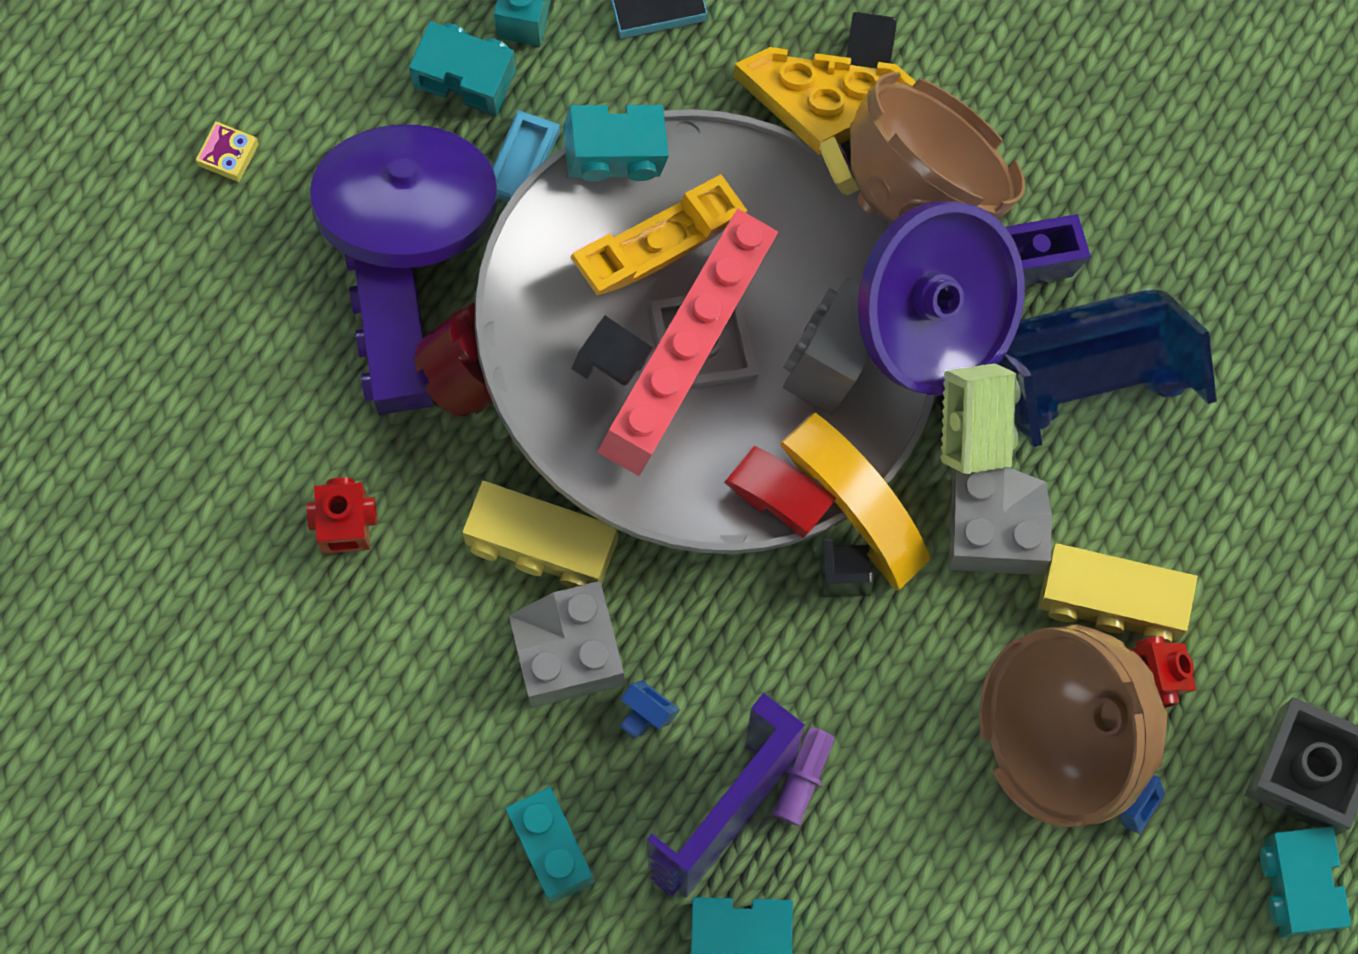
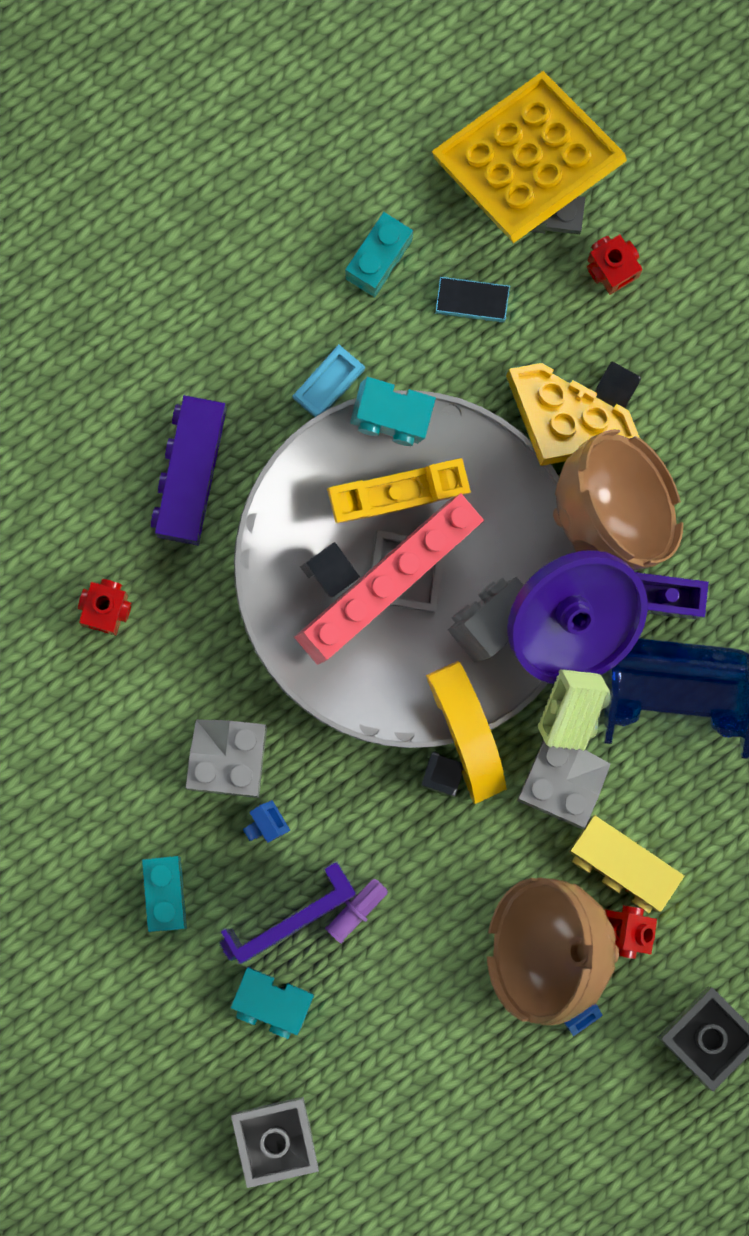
camera: 20 degrees right, 10 degrees up
tile [196,121,259,182] -> none
dark purple dish [310,124,497,268] -> none
teal brick [409,21,517,116] -> none
dark red brick [414,303,493,417] -> none
light yellow brick [462,480,619,588] -> none
red slope [724,446,836,538] -> none
light yellow tile [819,137,859,196] -> none
teal brick [1259,826,1352,938] -> none

